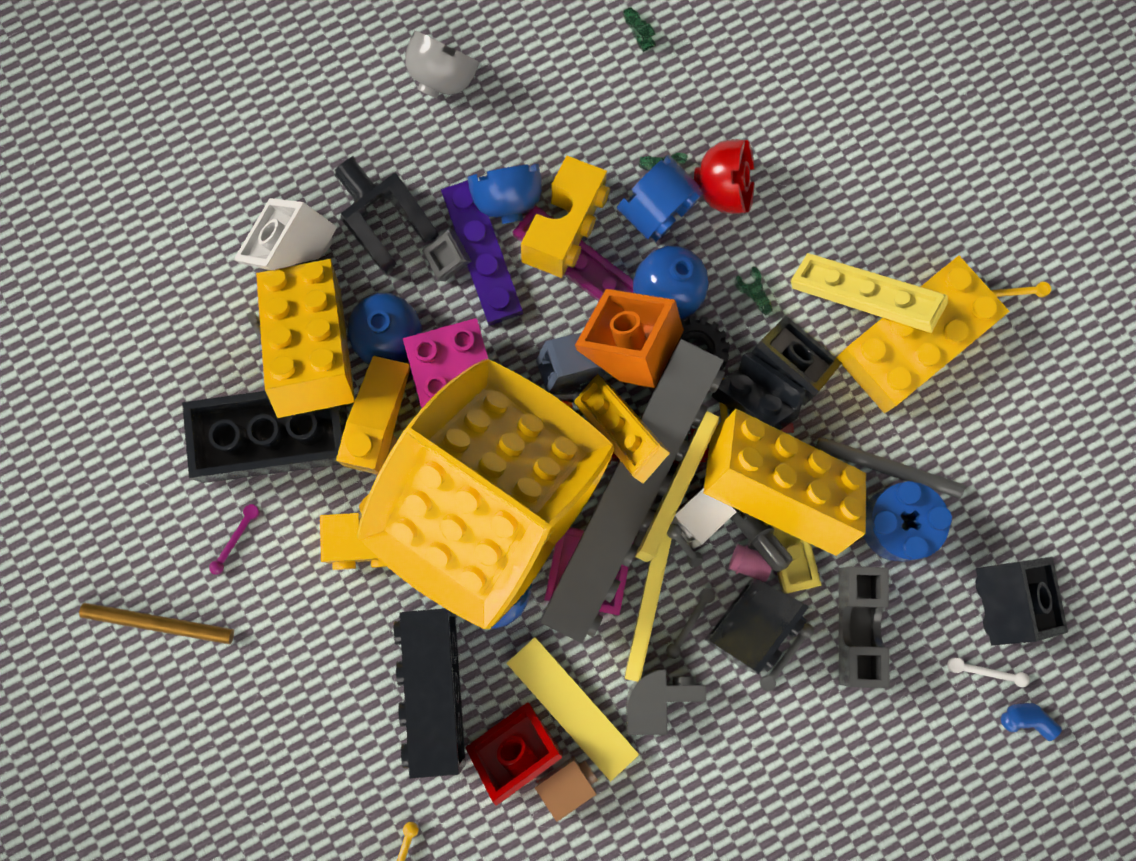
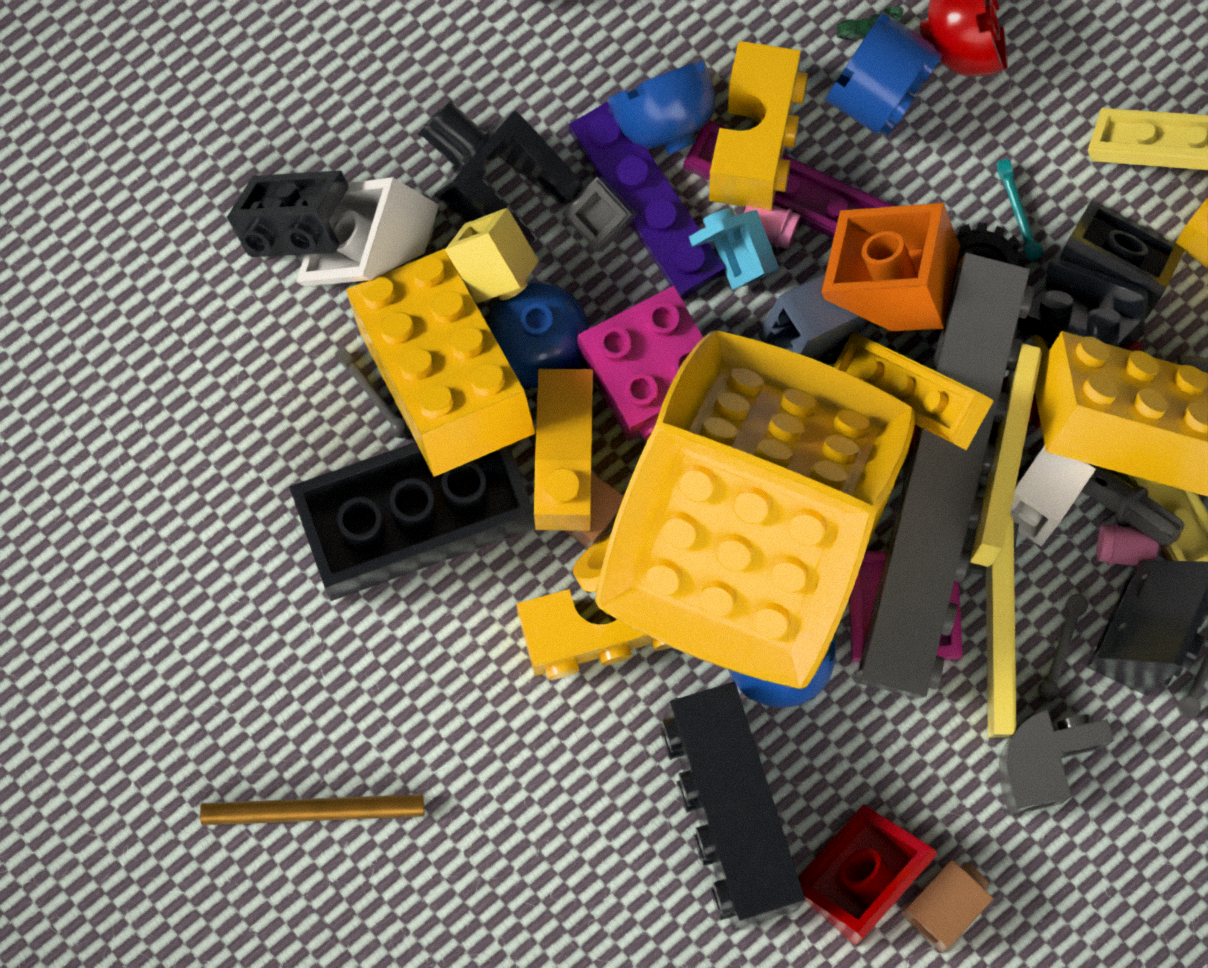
camera: 15 degrees left, 5 degrees down
magenta hinge [209,504,260,575] -> none
light yellow tile [506,637,639,782] -> none
blue cylinder [633,246,709,320] -> none
dark grey hinge [667,523,704,567] -> none
clear green piece [734,266,773,316] -> none
none -> black bracket [227,170,349,257]
none -> light yellow brick [445,207,539,303]
none -> medium azure bracket [689,208,780,290]
none -> bright pink piece [744,205,801,250]
none -> teal hinge [996,158,1043,262]

